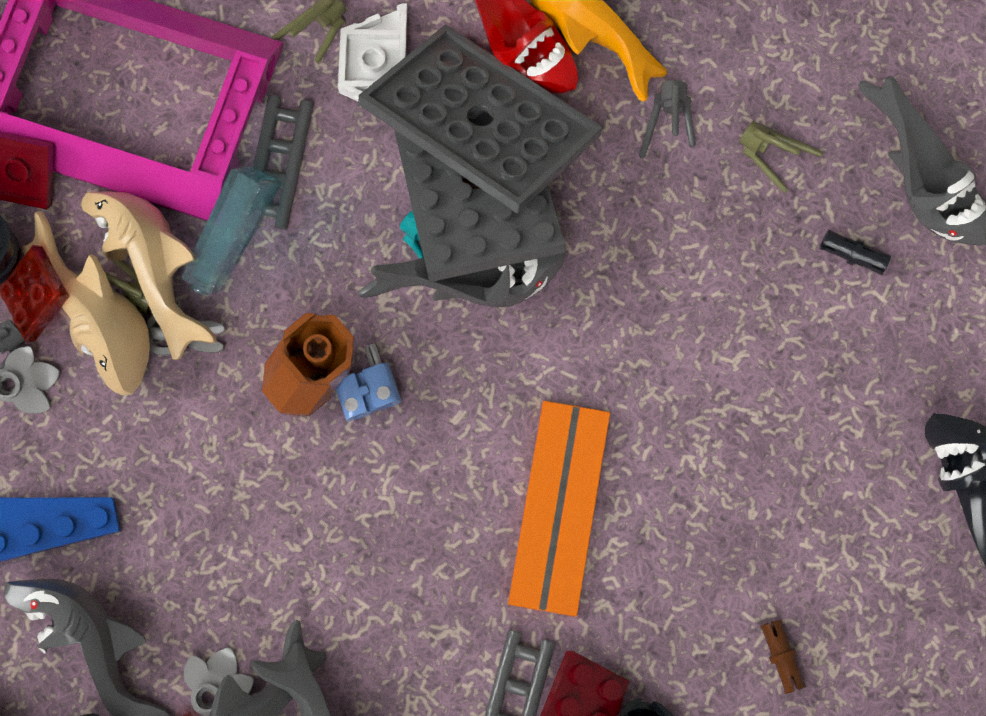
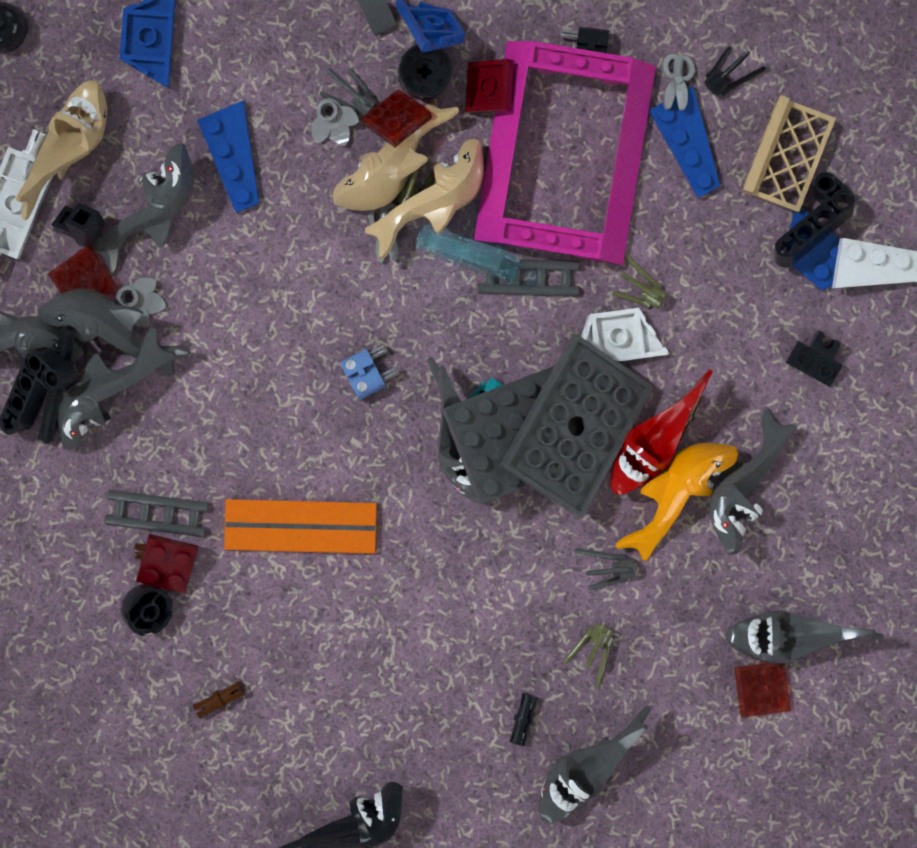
camera: 80 degrees right, 10 degrees up
dark orange brick [262,313,355,416] -> none

